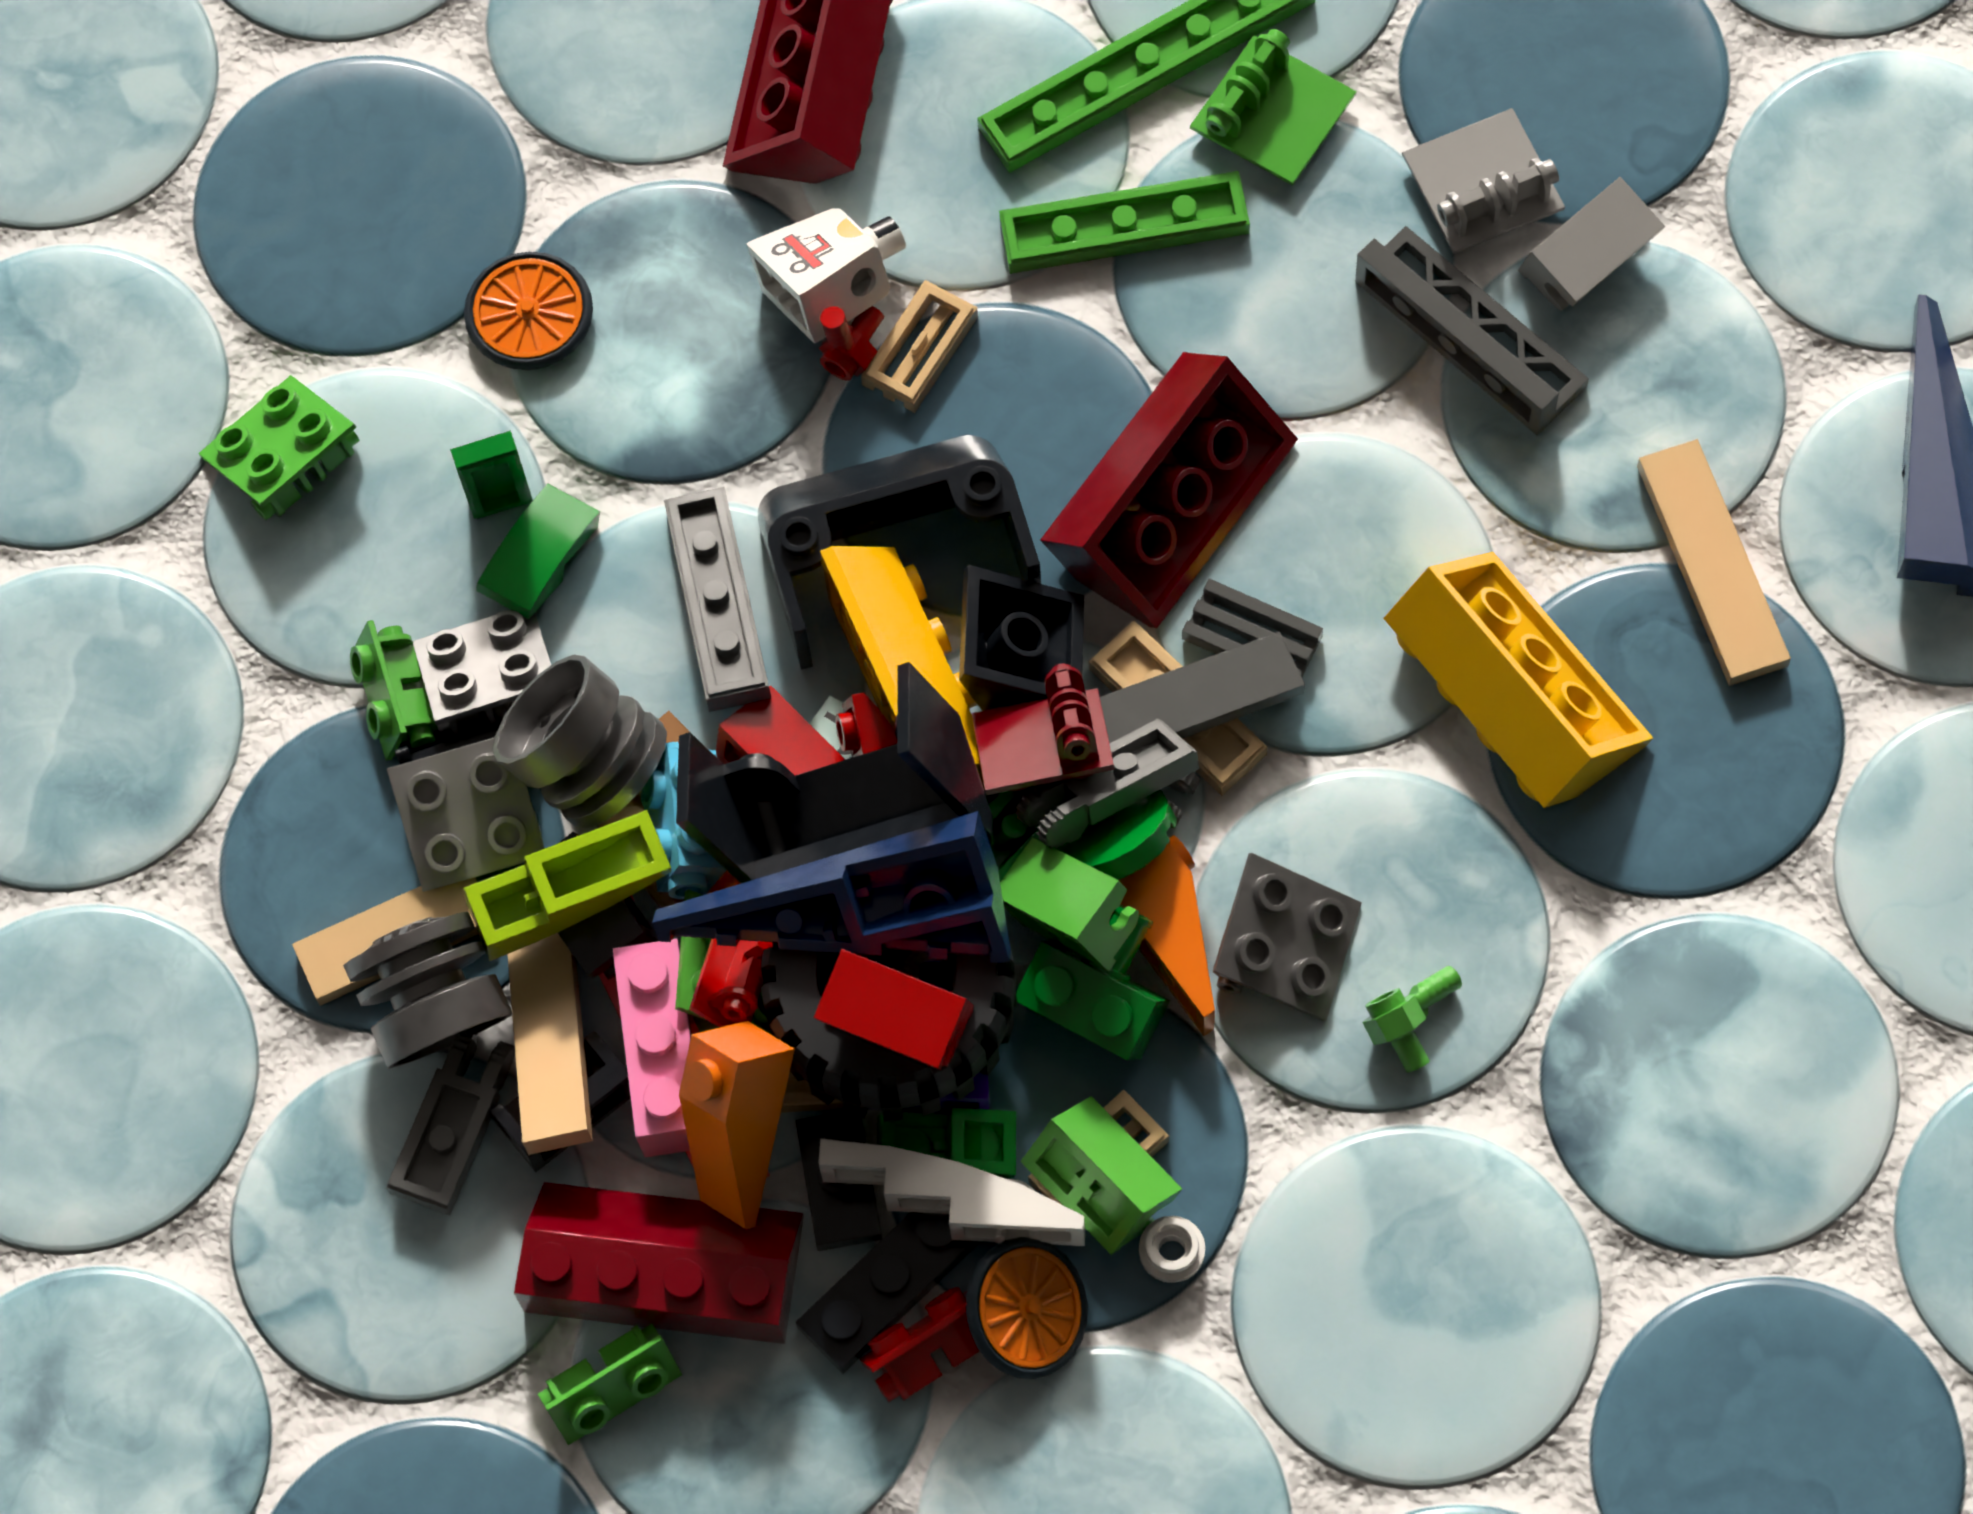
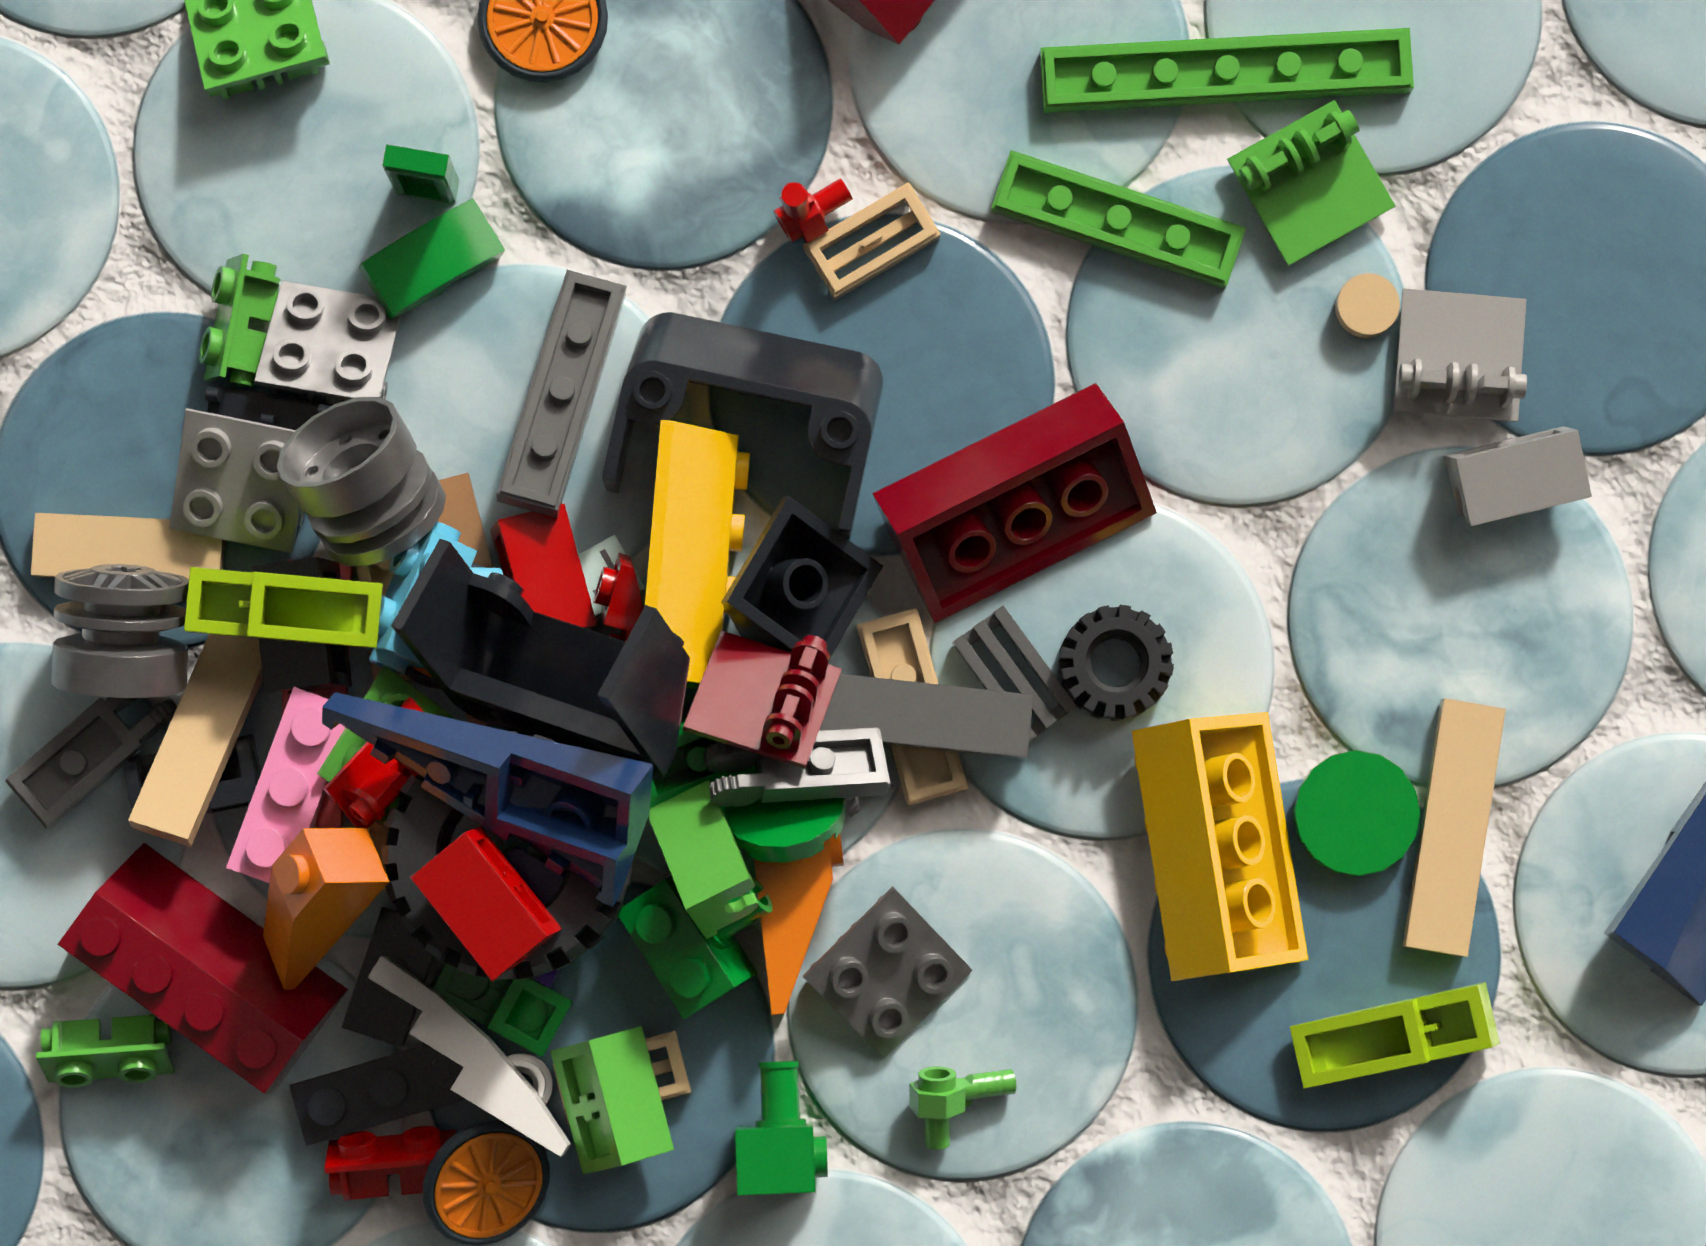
camera: 15 degrees right, 15 degrees up
white torso [747,209,906,344] -> none
white plate [1139,1216,1205,1283] -> none
dark grey fence [1355,226,1589,436] -> none
none -> green brick [735,1061,828,1195]
none -> black tyre [1058,604,1174,721]
none -> lime slope [1289,982,1500,1089]
none -> green tile [1292,750,1420,877]
none -> tan tile [1335,273,1400,338]

